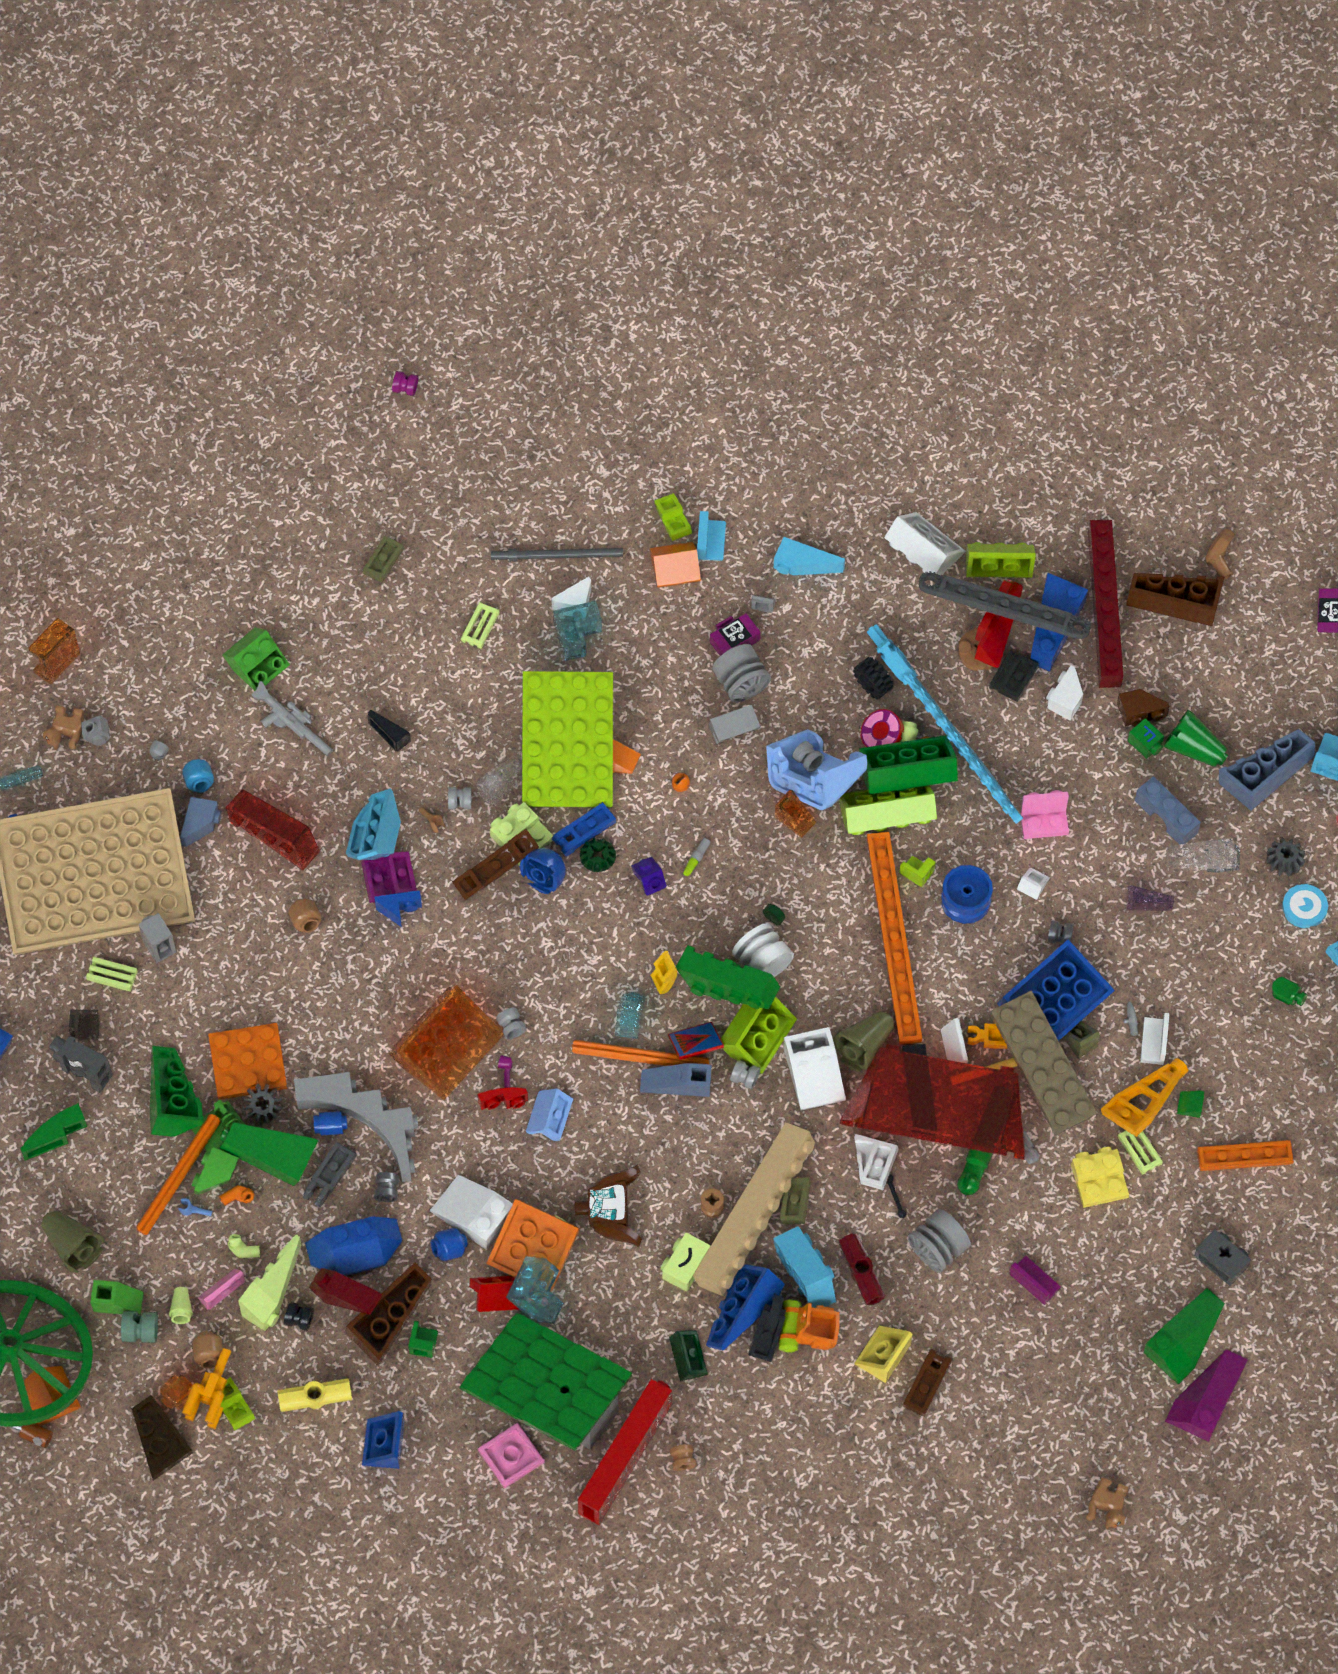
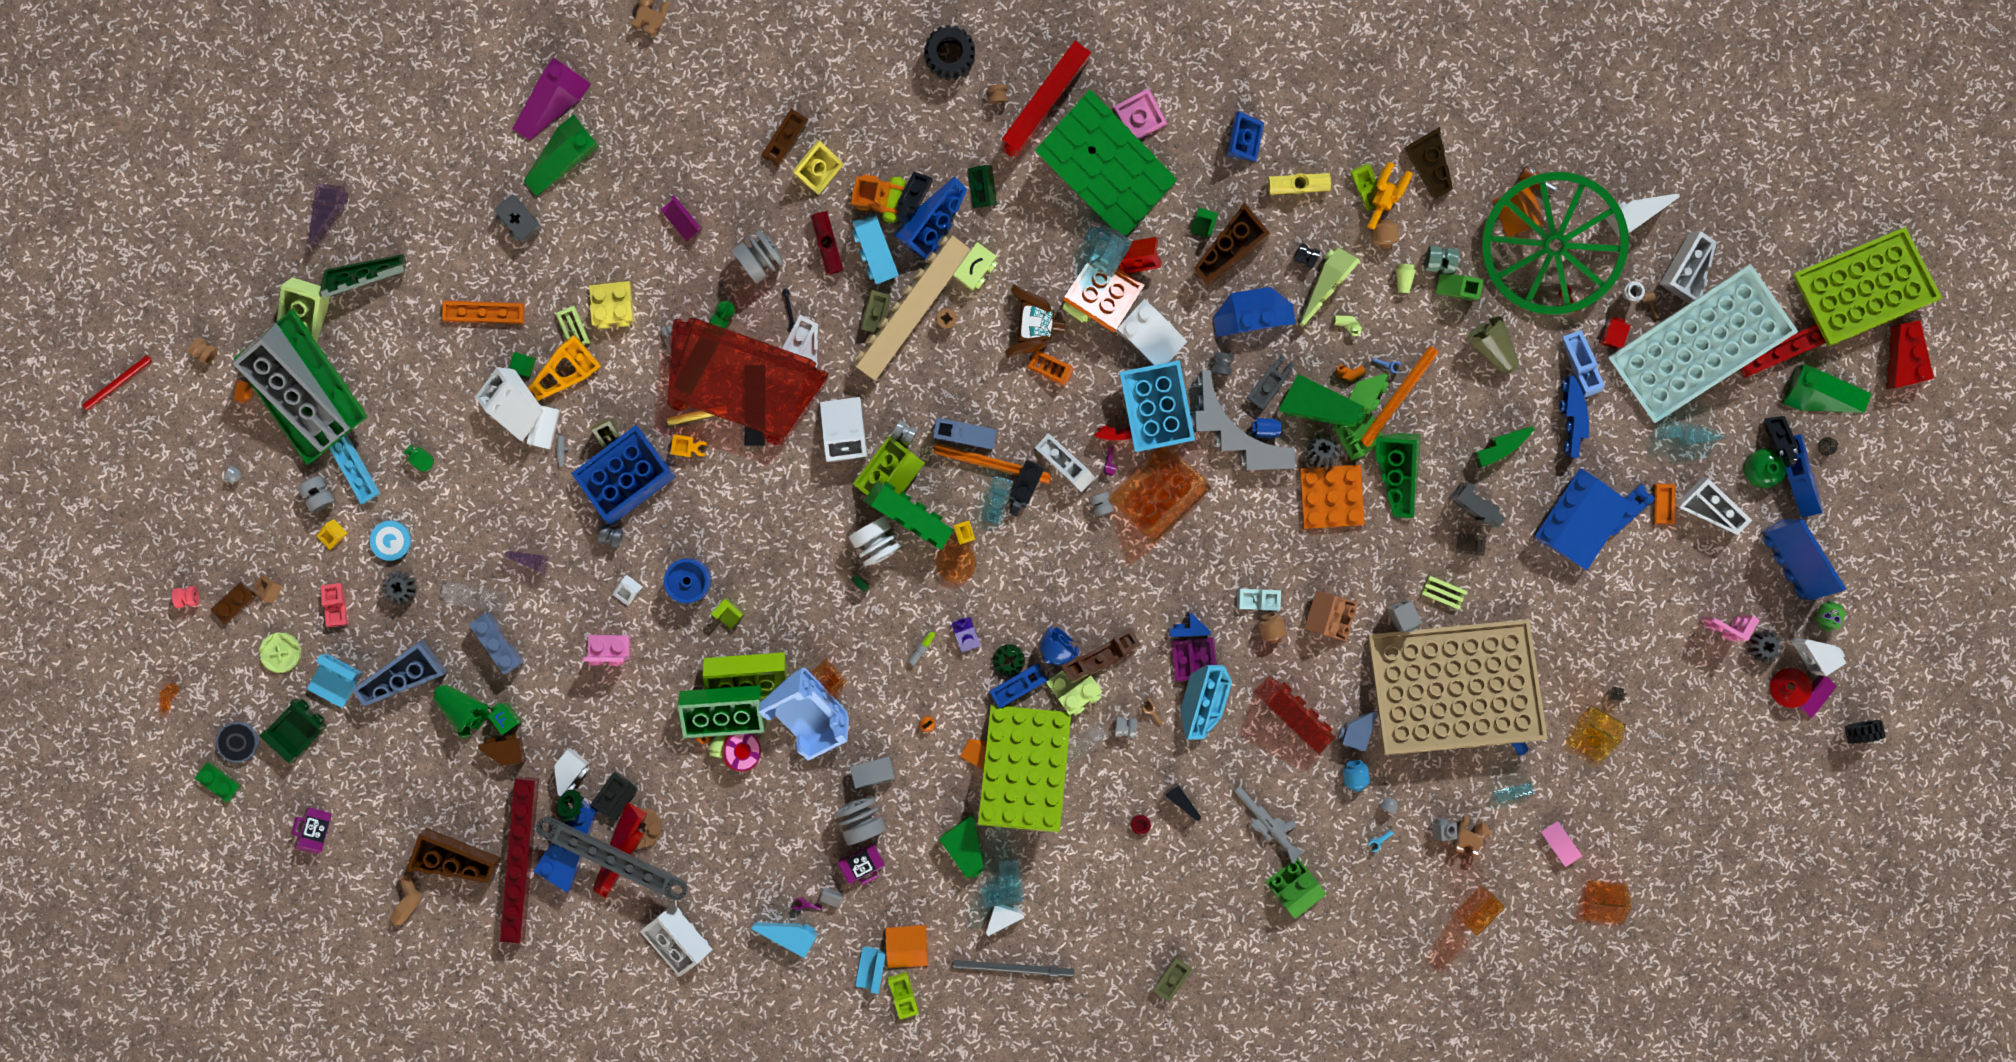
camera: 170 degrees left, 25 degrees up
clear orange head [159,1374,193,1410] -> none
bright pink slope [198,1269,245,1310] -> none
dark red slope [309,1268,383,1315] -> none
blue head [431,1228,468,1261] -> none
yellowish green tile [461,602,500,649] -> none
light blue panel [526,1088,573,1141] -> none
piece [668,1022,724,1060] -> none
light grey wheel [792,741,824,772] -> none
olive cone [833,1011,894,1072] -> none
black tyre [853,657,893,700] -> none
orange plate [866,832,922,1045] -> none
medium azure piece [867,624,1023,824] -> none
white slope [941,1018,968,1071] -> none
lime slope [966,542,1036,578] -> none
dark tan plate [989,991,1097,1136] -> none
none -> white slope [475,367,544,441]
none -> dark green gear [556,789,584,823]
none -> magenta hand [793,897,822,911]
none -> black tyre [924,25,975,81]
none -> clear orange tile [936,543,976,583]
none -> green slope [939,814,984,879]
none -> black hinge [1009,459,1045,516]
none -> orange slope [1027,350,1074,386]
none -> white slope [1035,433,1095,492]
none -> medium azure slope [1119,360,1195,452]
none -> dark red tile [1130,814,1151,835]
none -> light aqua slope [1237,589,1281,611]
none -> nougat slope [1305,590,1358,641]
none -> medium azure hand [1368,830,1394,852]

